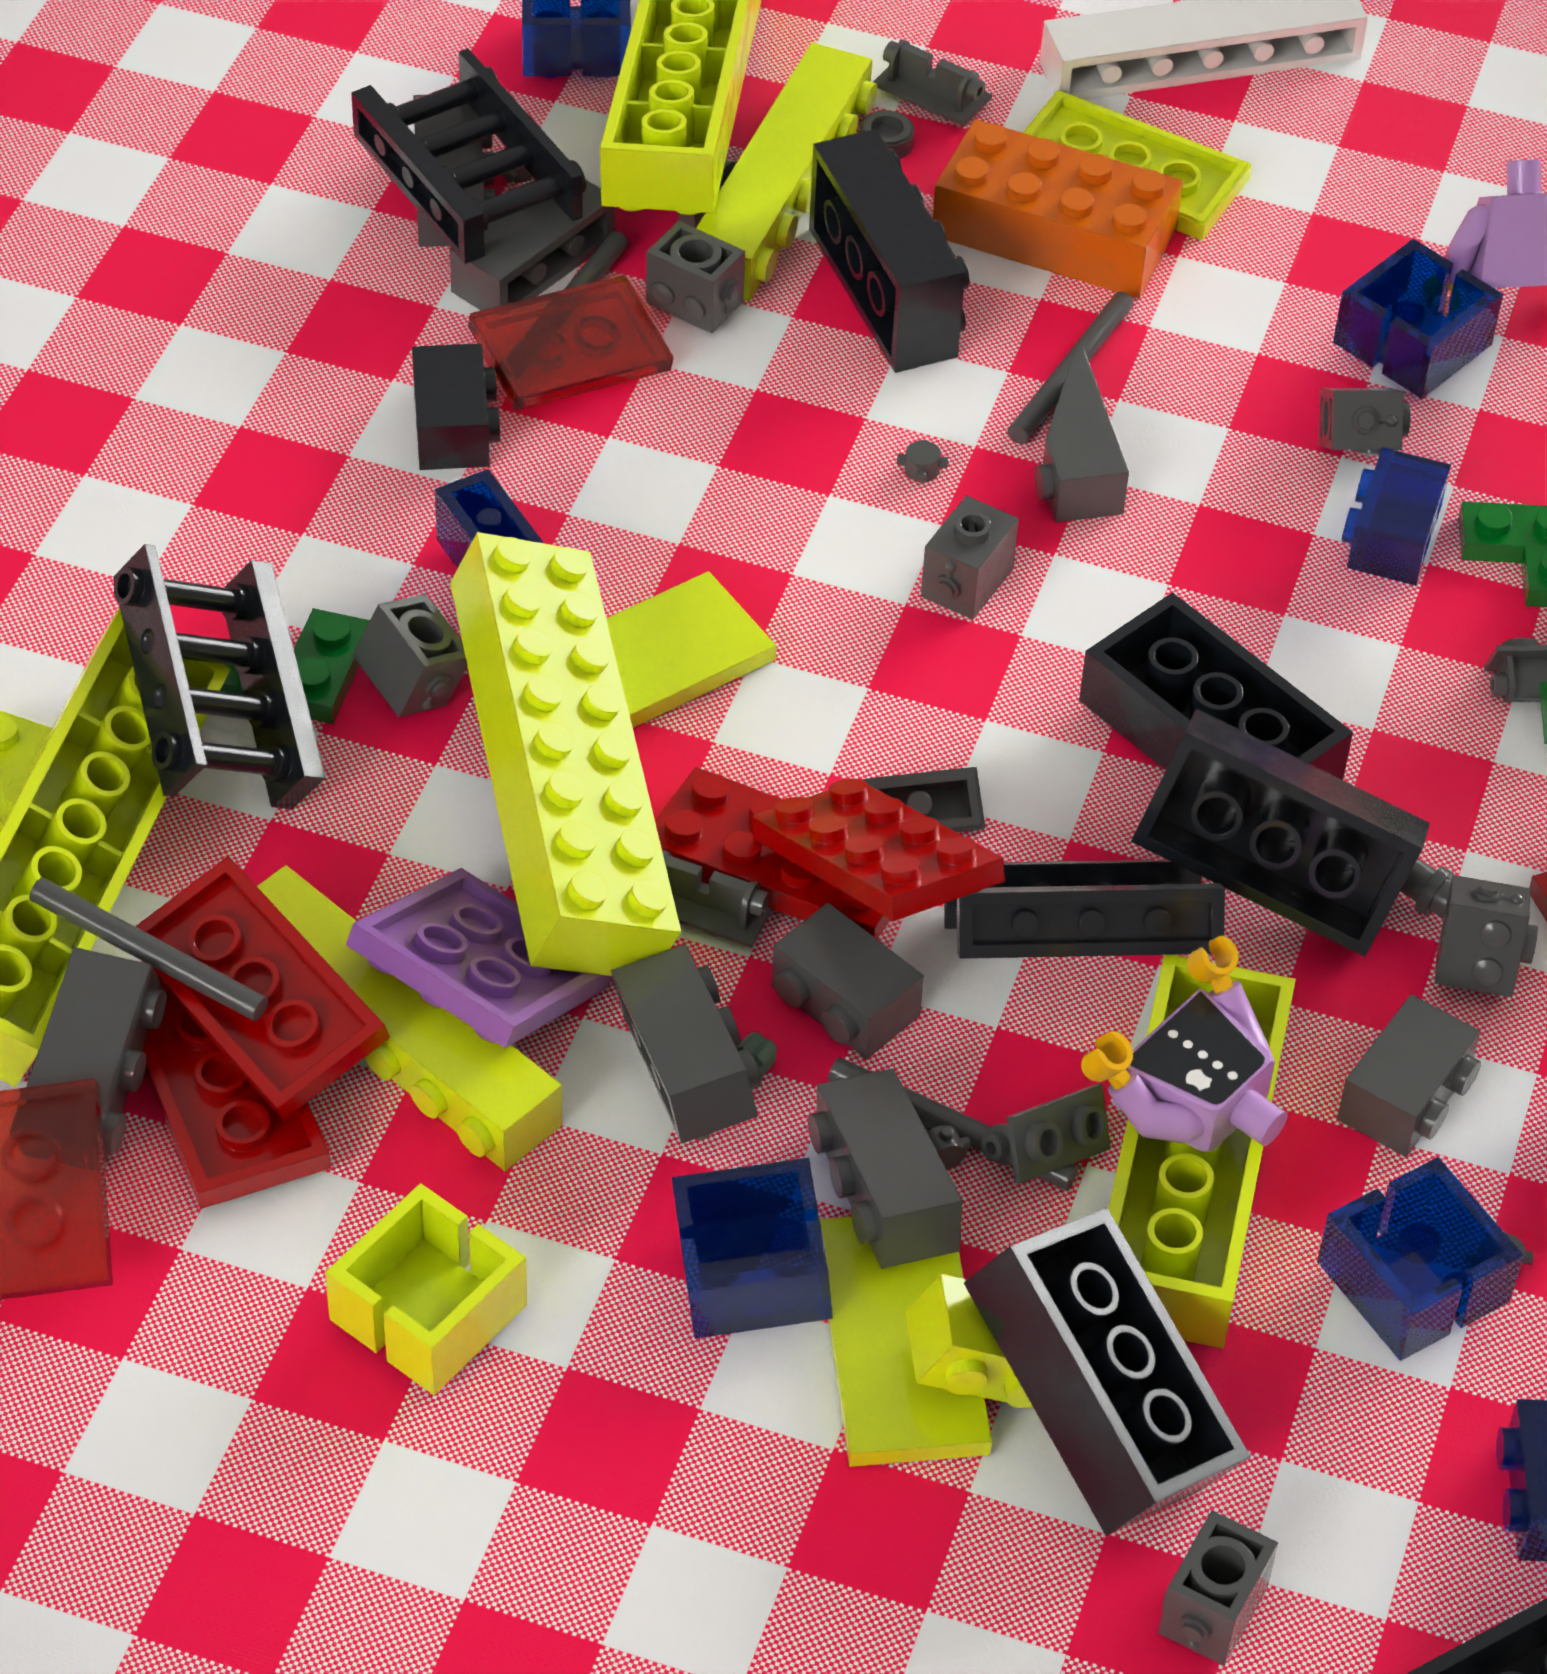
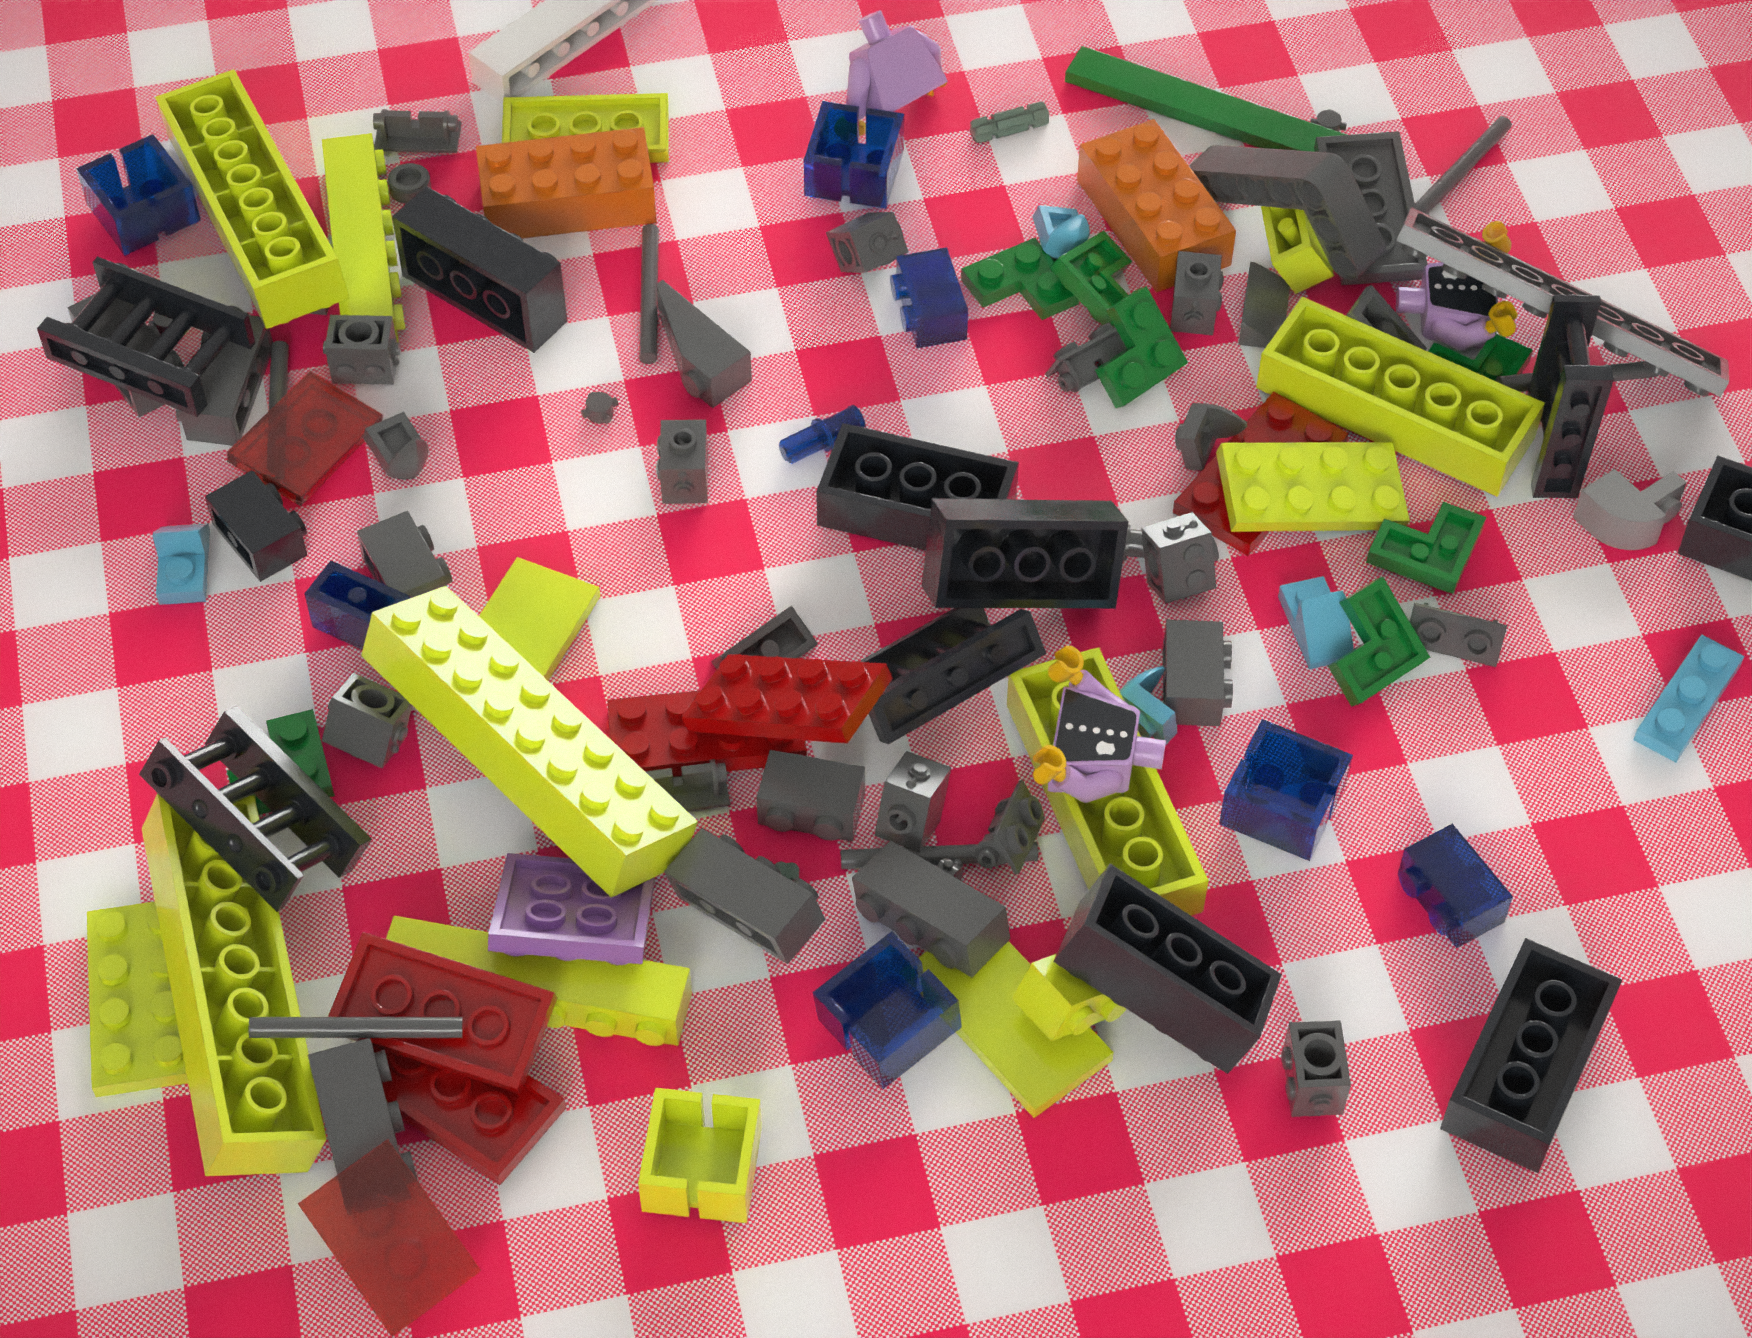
camera: 30 degrees left, 5 degrees up
none -> medium azure slope [152,523,210,605]
none -> dark grey brick [357,511,453,606]
none -> dark grey plate [363,411,429,479]
none -> clear blue axle [778,405,866,464]
none -> dark grey head [874,751,951,852]
none -> medium azure plate [1119,666,1177,746]

